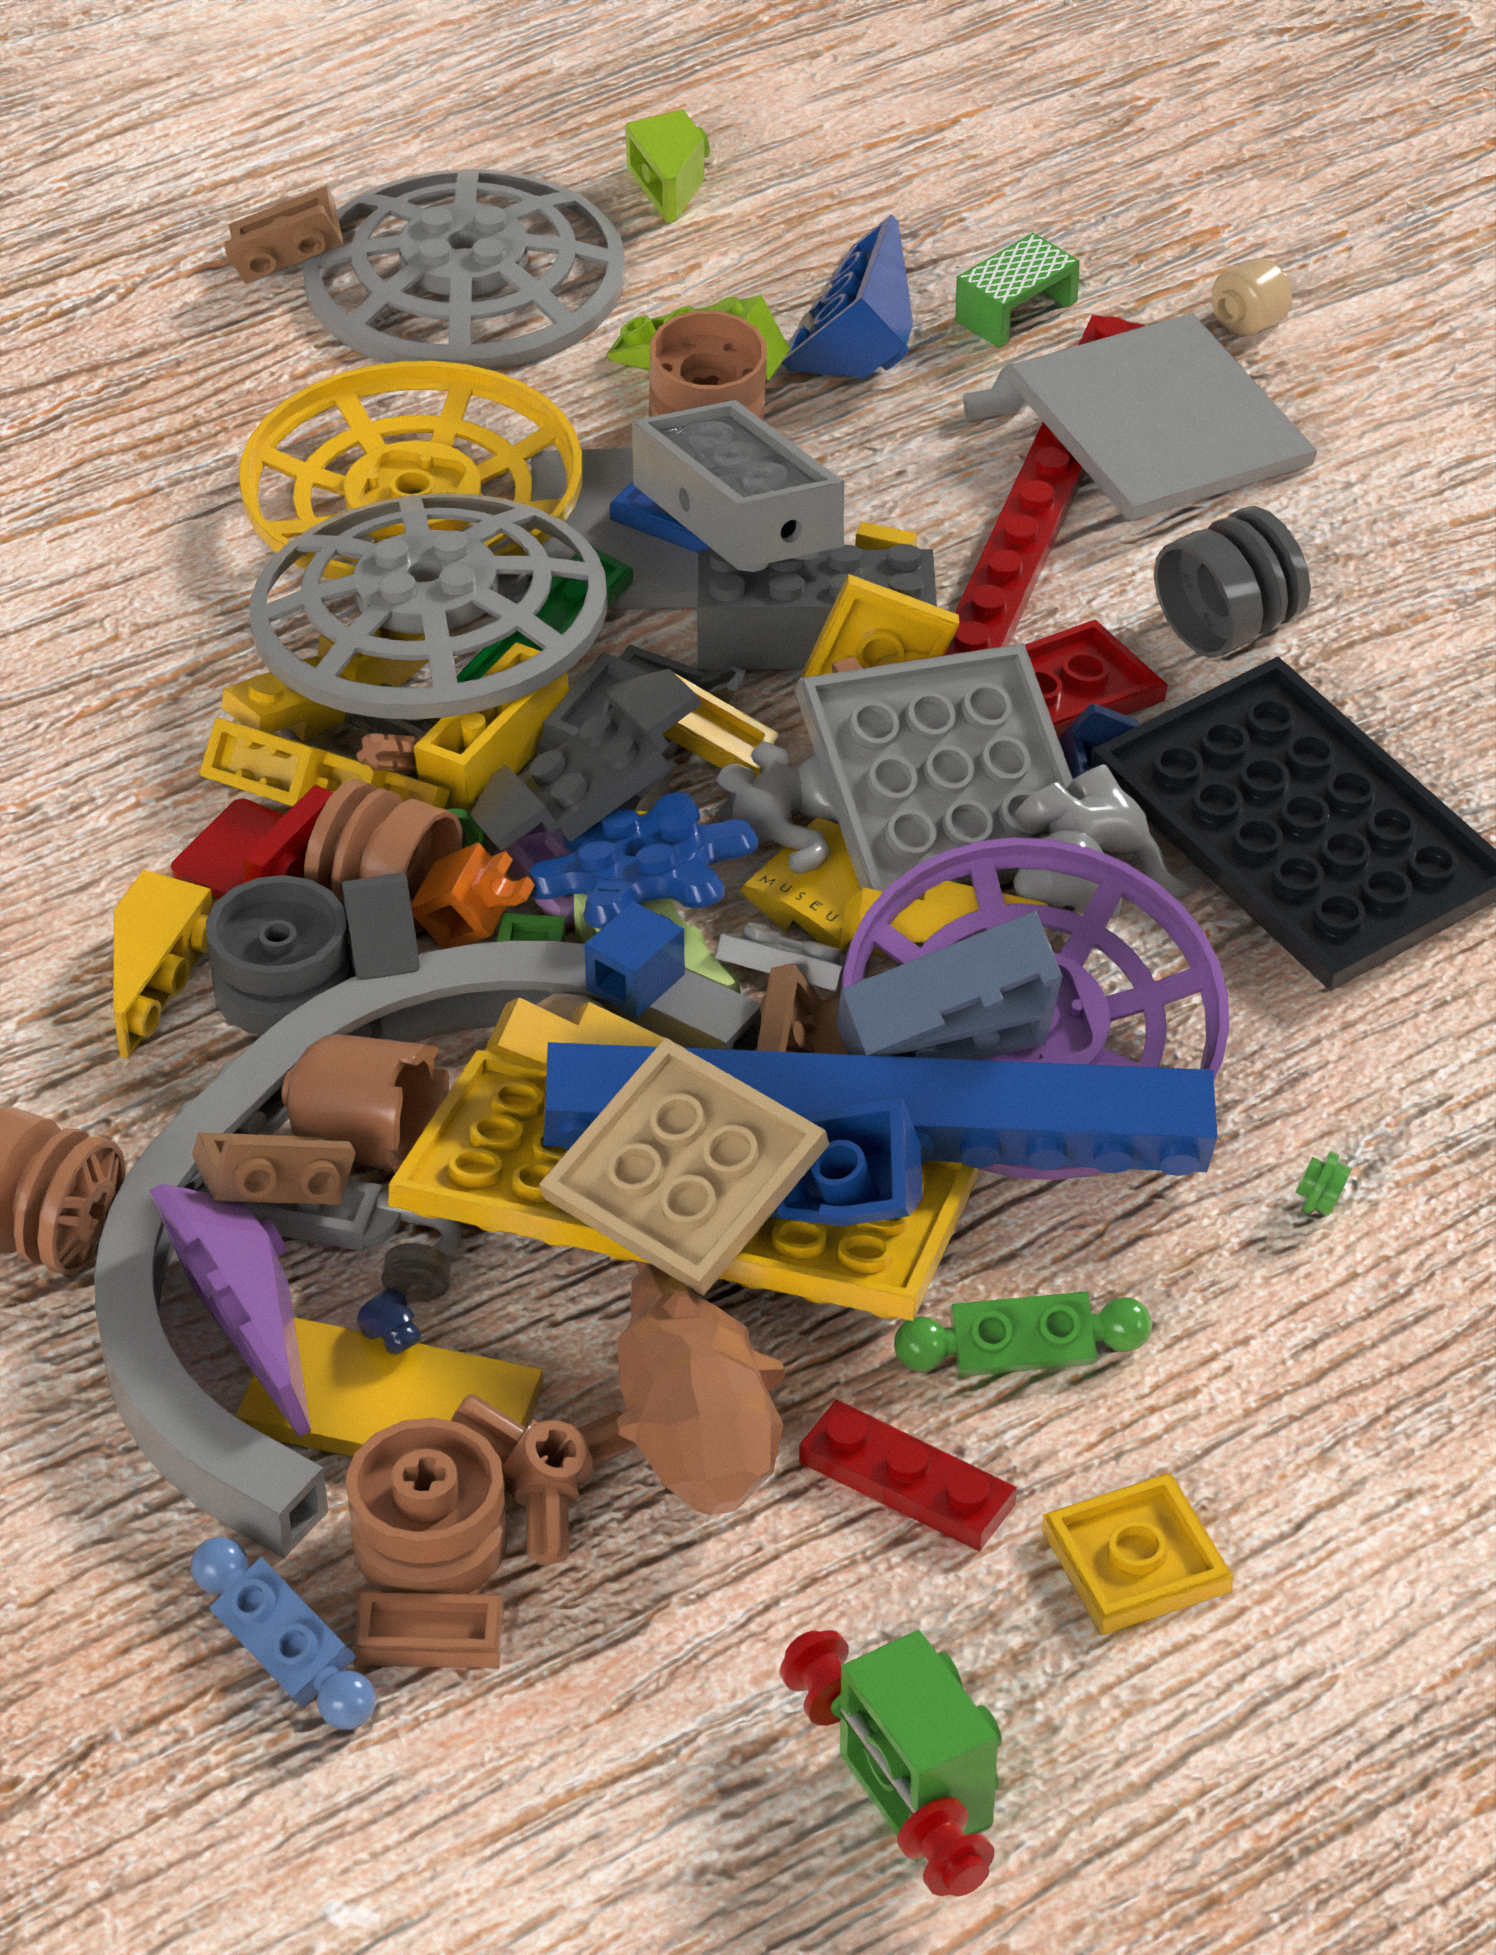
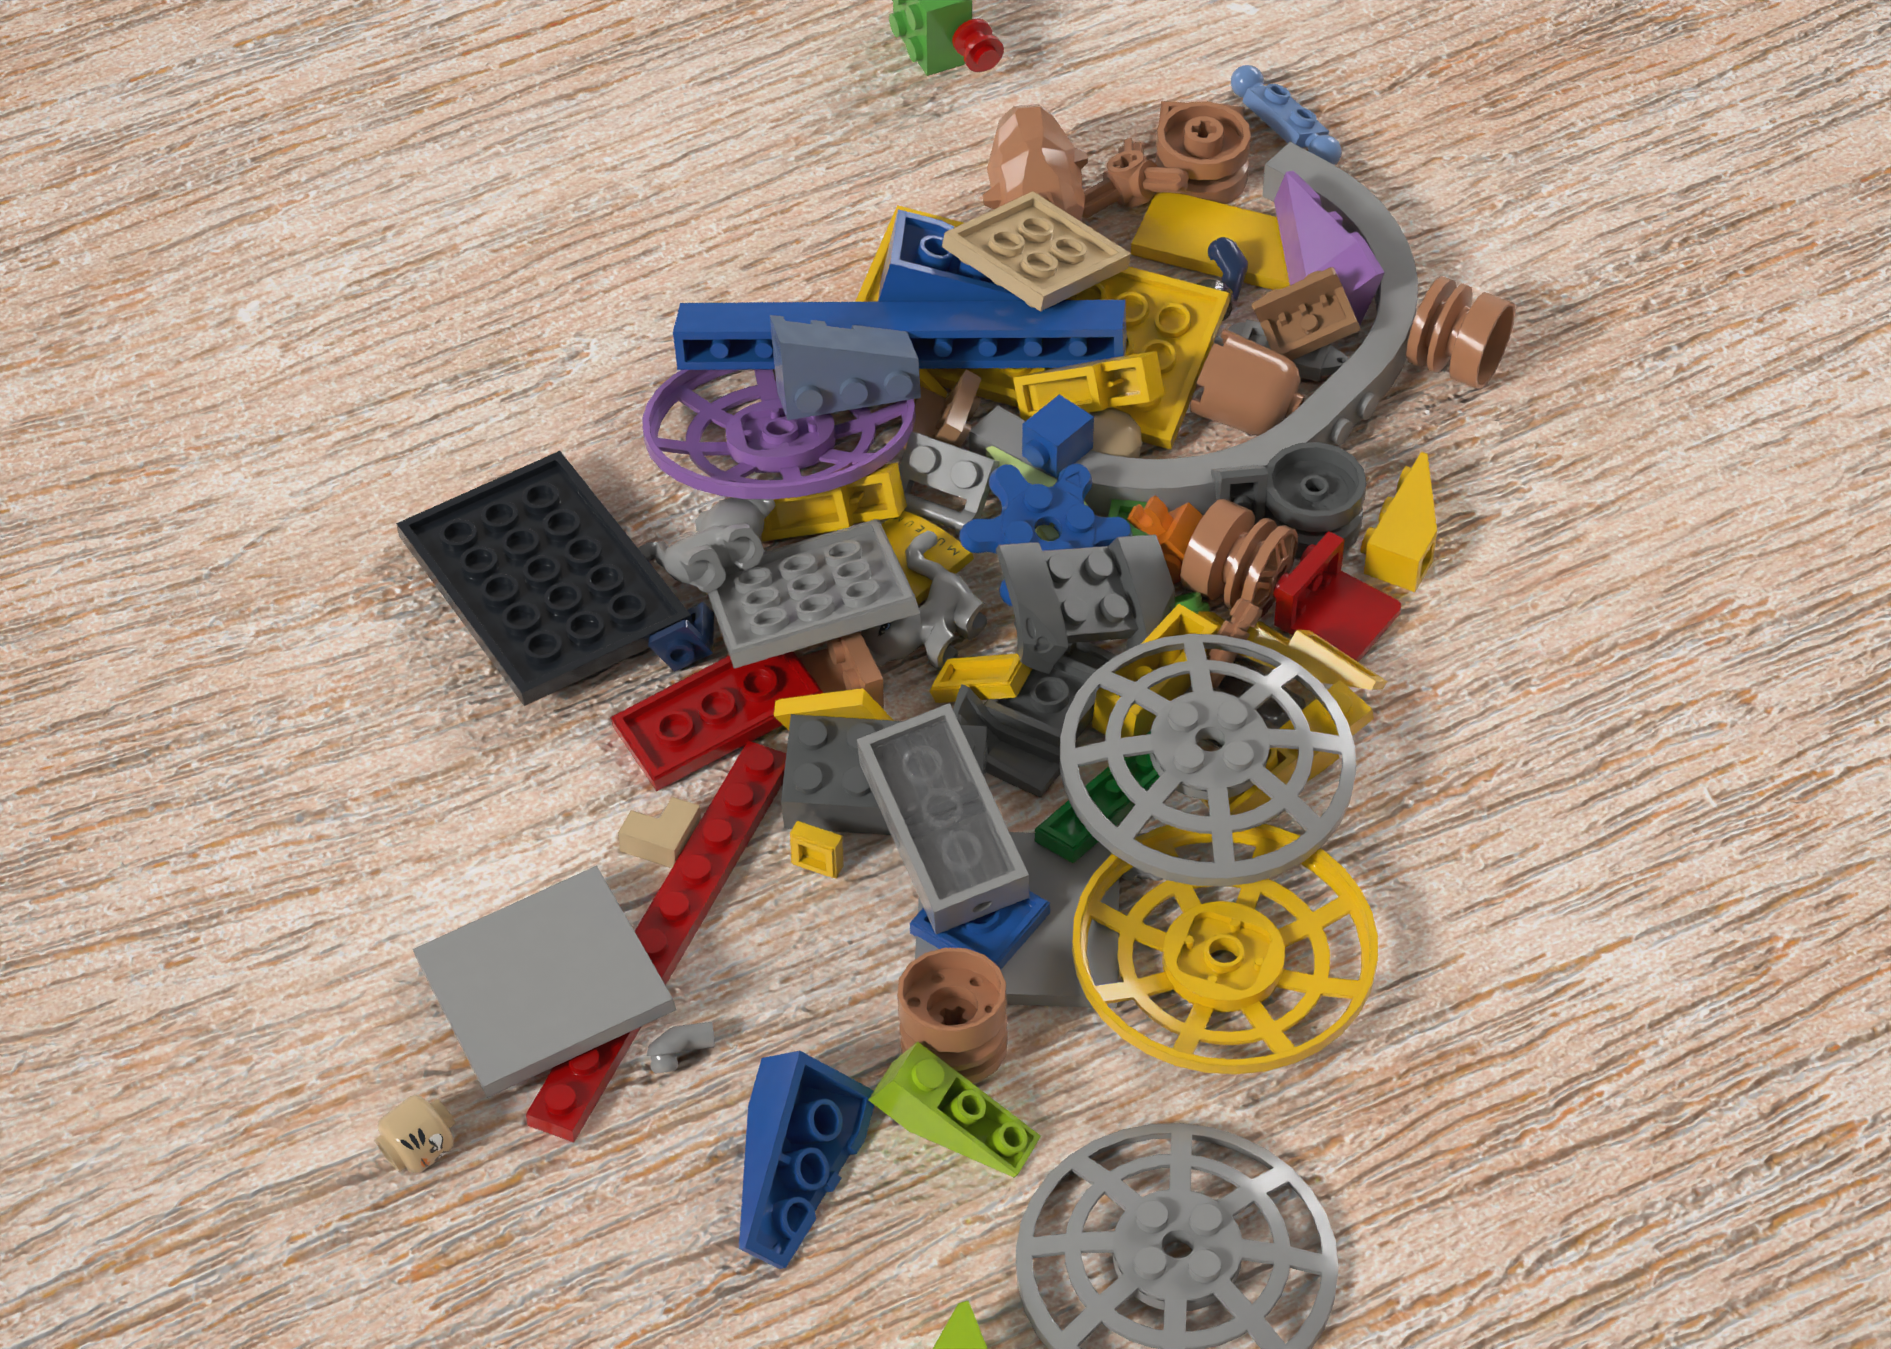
camera: 175 degrees left, 5 degrees up
medium nougat bracket [224,186,343,283] -> none
red plate [799,1399,1017,1552] -> none
bright green plate [894,1291,1152,1377] -> none
bright green panel [955,232,1080,348] -> none
yellow tile [1041,1472,1234,1636] -> none
dark grey wheel [1153,506,1311,658] -> none
bright green plate [1295,1151,1352,1216] -> none
none -> tan piece [618,797,701,868]

